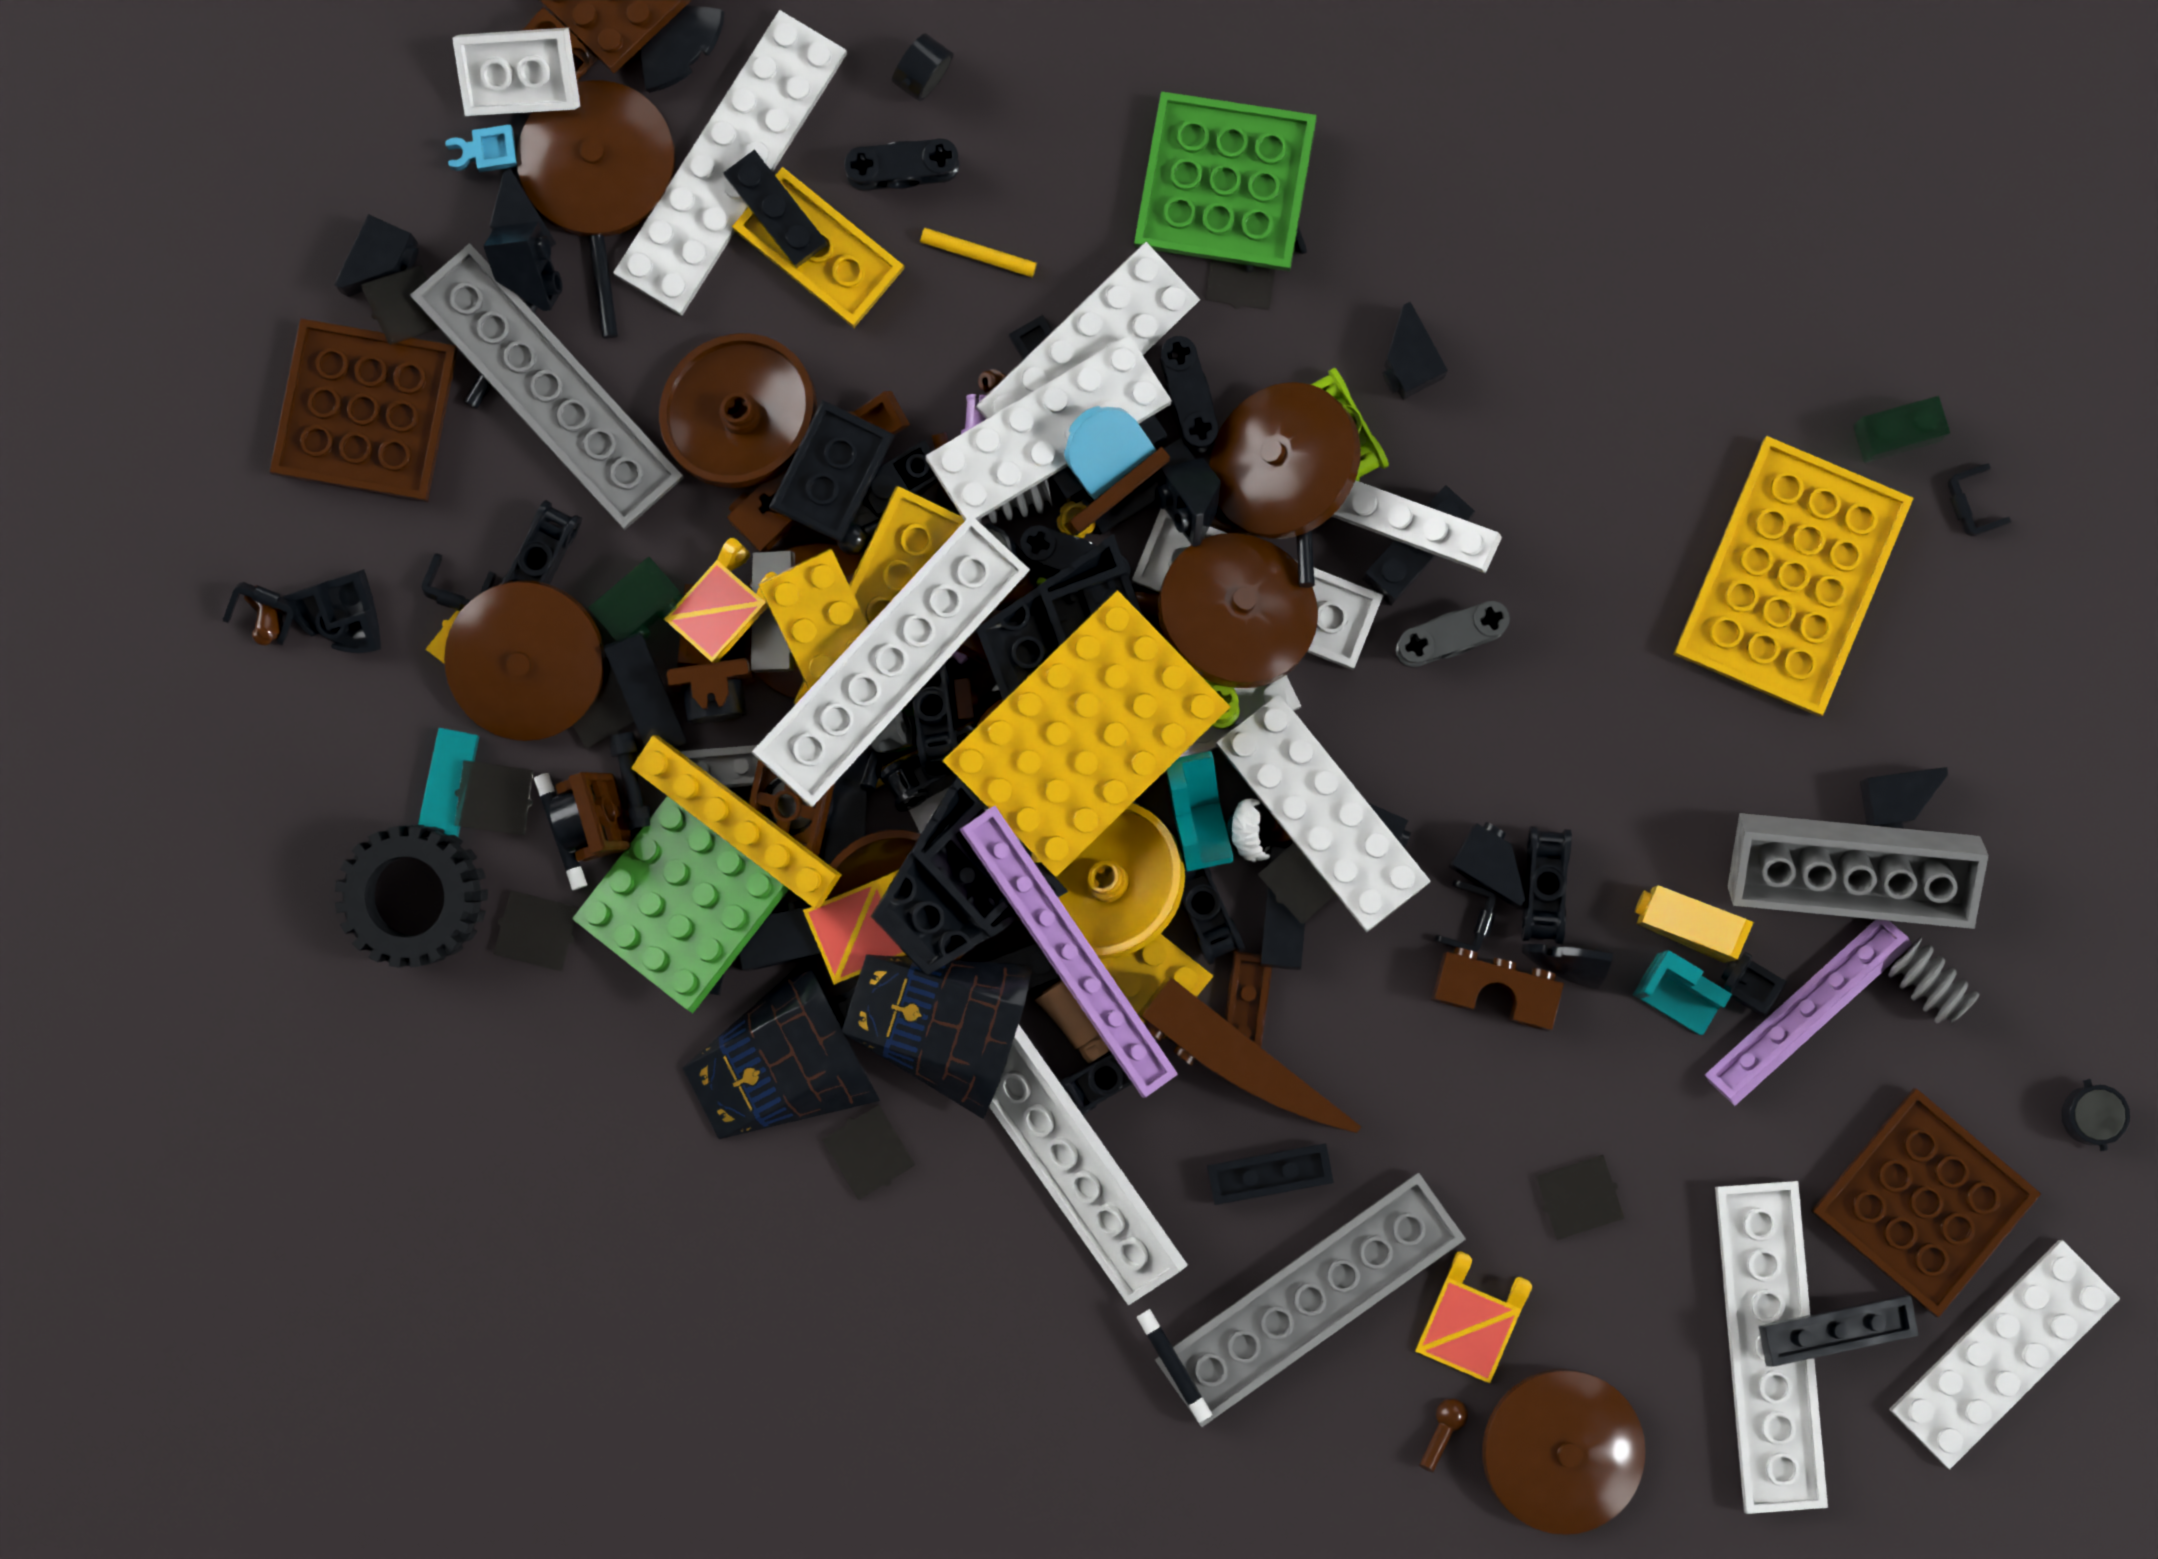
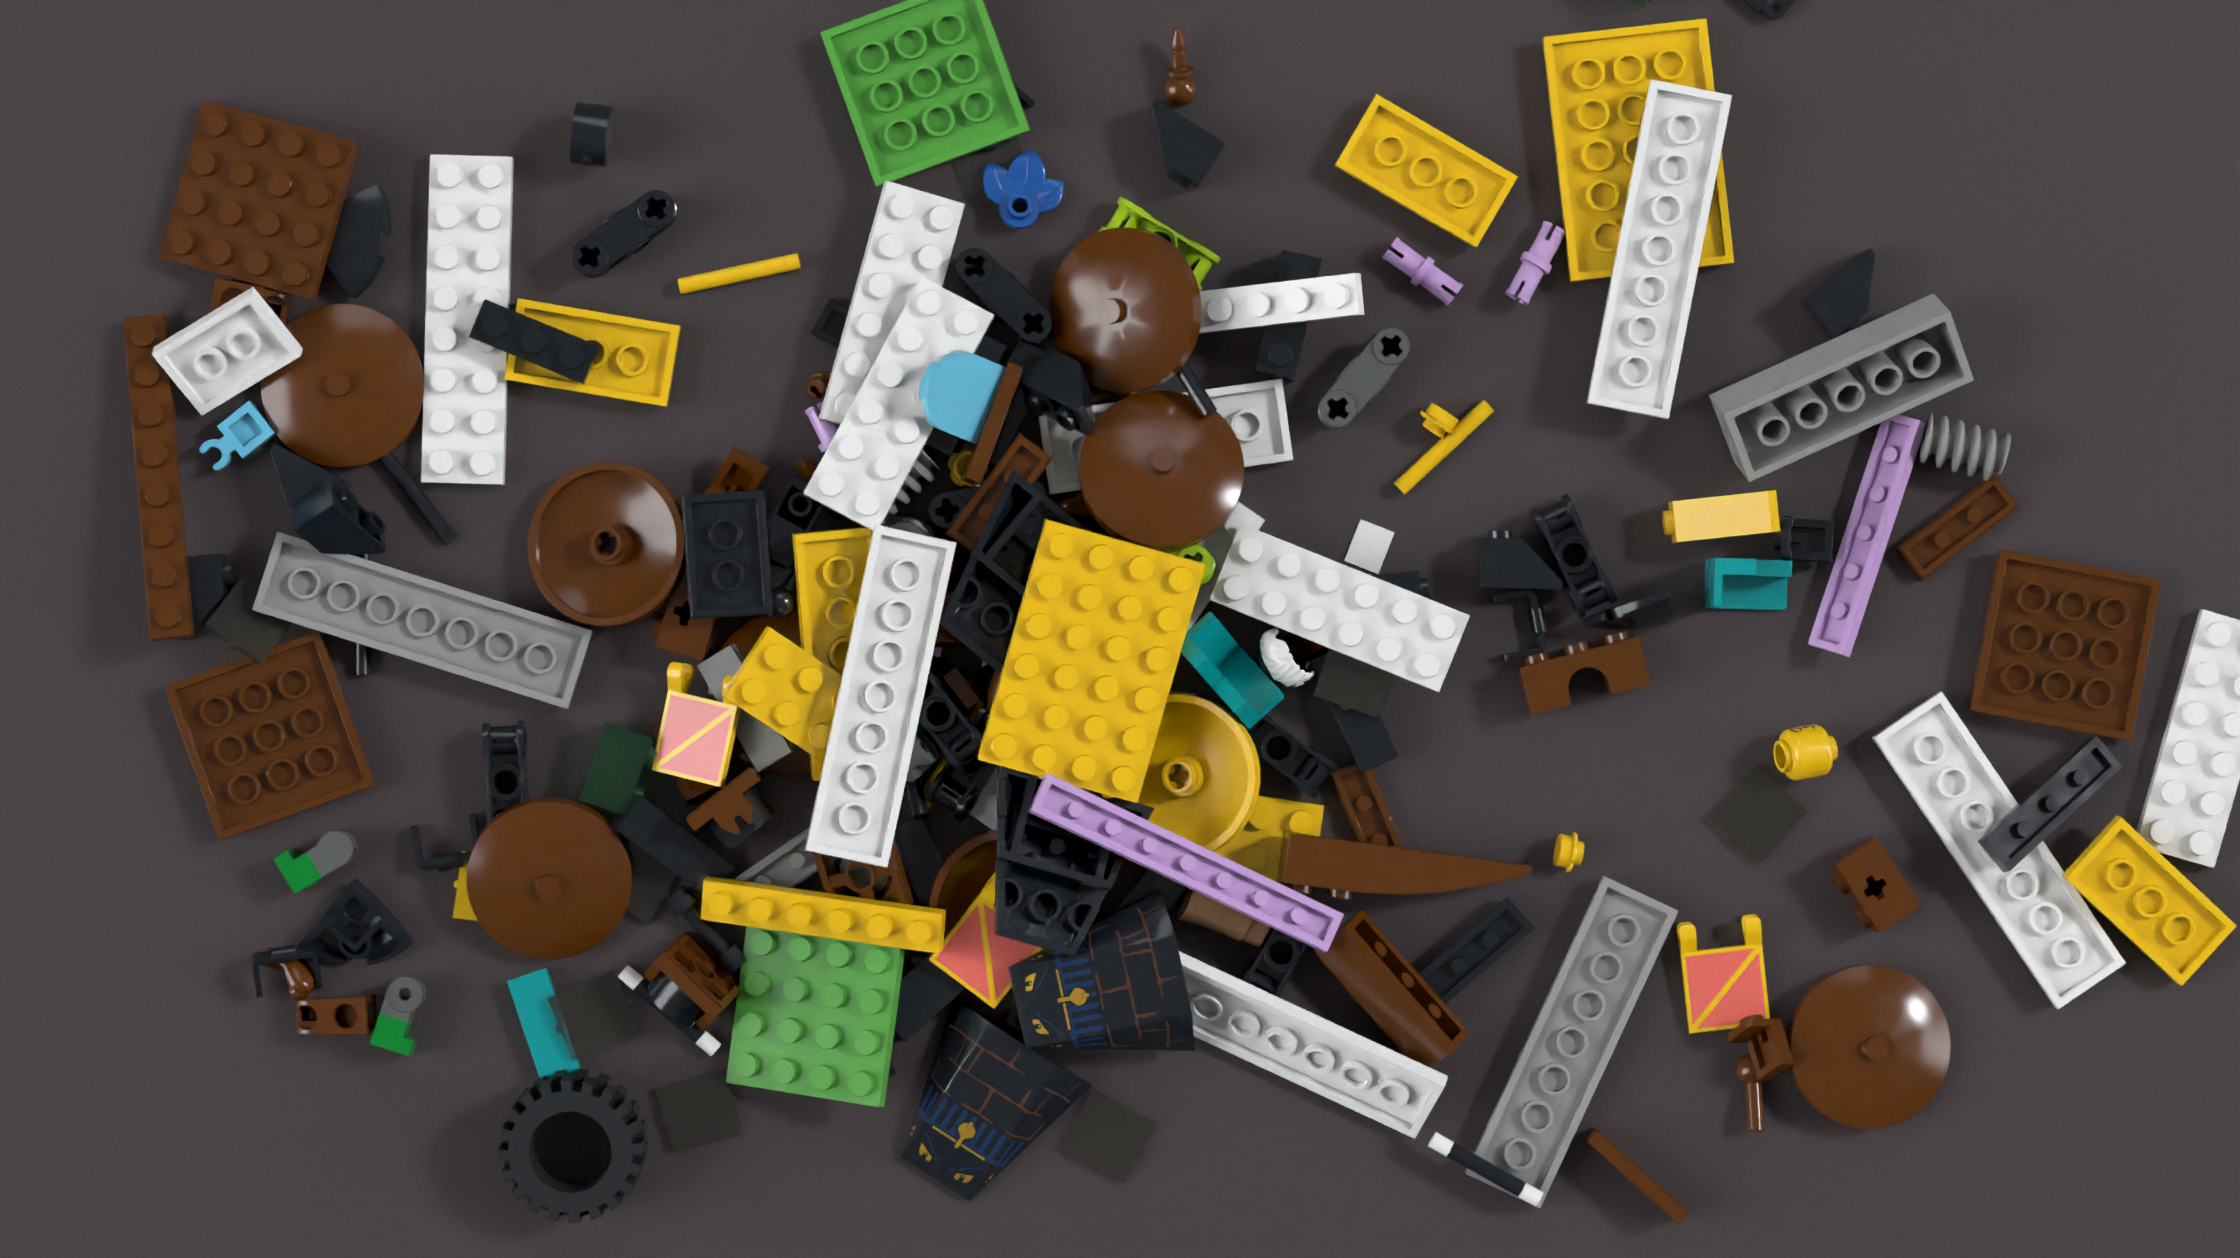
camera: 30 degrees left, 5 degrees up
piece [2061,1079,2130,1152] -> none
none -> reddish brown plate [123,314,194,642]
none -> leg [273,830,357,894]
none -> reddish brown leg [296,994,376,1035]
none -> leg [369,975,427,1056]
none -> reddish brown tile [947,434,1053,552]
none -> blue plate [983,150,1064,229]
none -> reddish brown bar [1164,27,1197,106]
none -> reddish brown brick [1314,909,1470,1068]
none -> yellow plate [1335,94,1518,249]
none -> white sticker [1344,519,1395,574]
none -> lavender pin [1382,237,1463,306]
none -> yellow bar [1394,400,1494,495]
none -> yellow plate [1420,402,1459,438]
none -> lavender pin [1505,221,1566,305]
none -> yellow plate [1553,832,1584,872]
none -> reddish brown tile [1584,1128,1689,1225]
none -> white plate [1586,79,1732,419]
none -> reddish brown bracket [1727,1014,1794,1081]
none -> yellow head [1773,724,1838,781]
none -> reddish brown brick [1830,836,1921,933]
none -> reddish brown tile [1895,474,2020,581]
none -> yellow plate [2062,815,2237,986]

